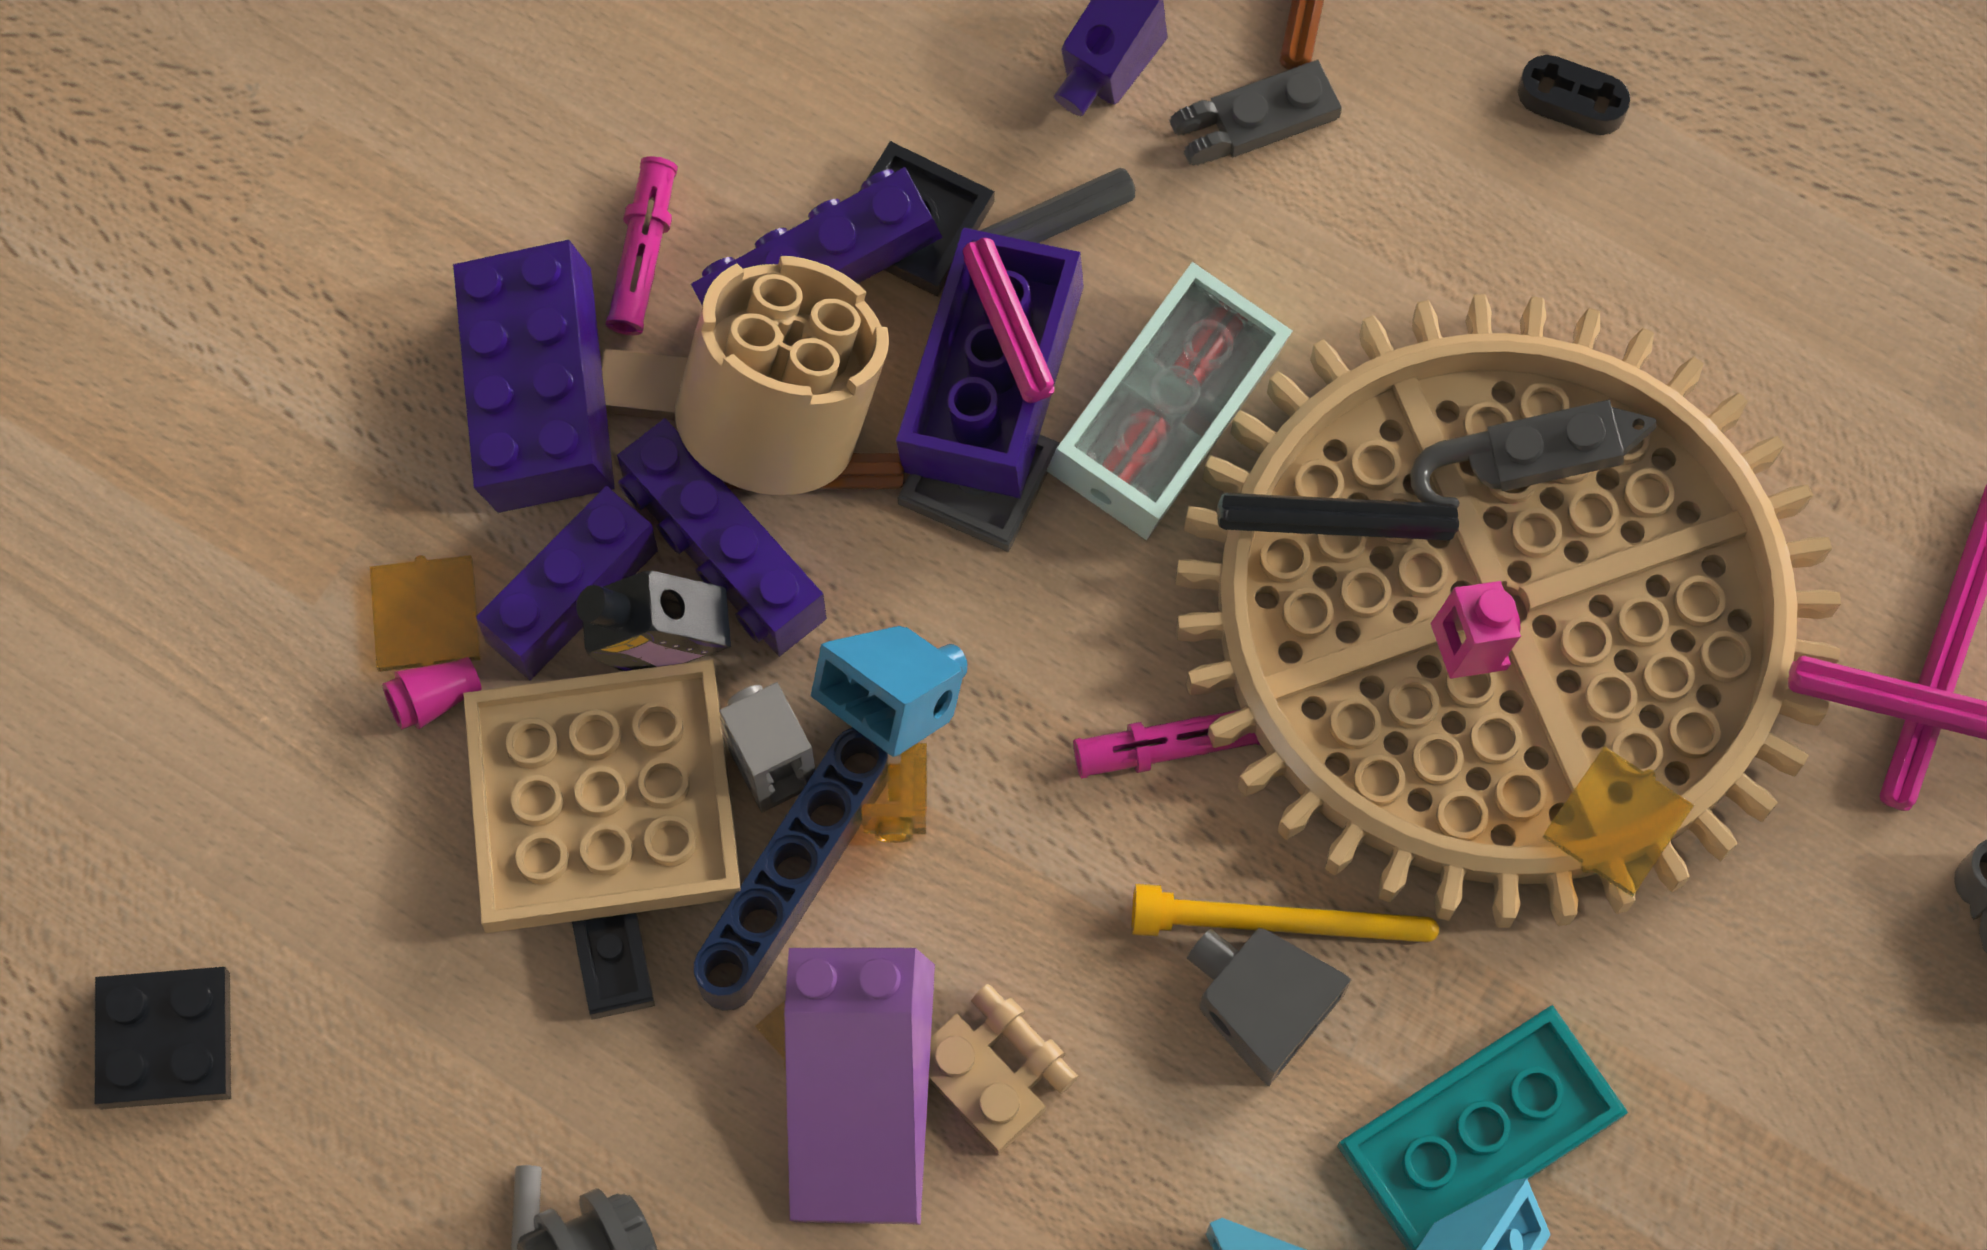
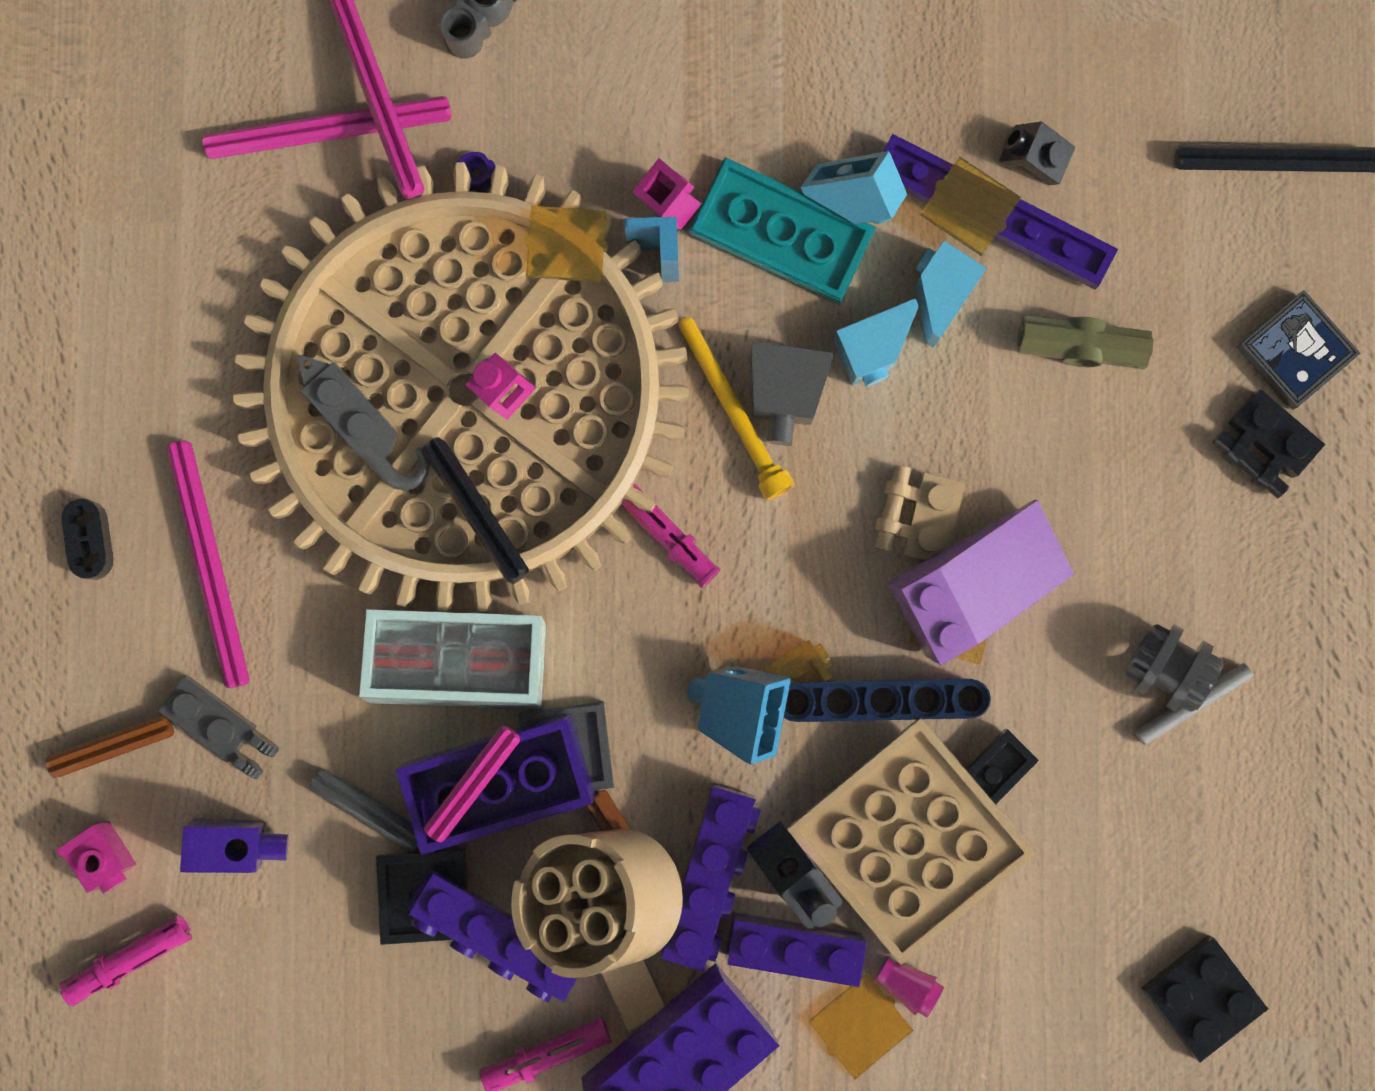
camera: 120 degrees left, 15 degrees up
light grey brick [719,682,815,813] -> none
none -> dark pink axle [166,441,250,689]
none -> dark purple plate [458,152,495,192]
none -> dark azure panel [624,217,679,282]
none -> dark pink brick [632,158,702,230]
none -> medium azure slope [833,298,919,387]

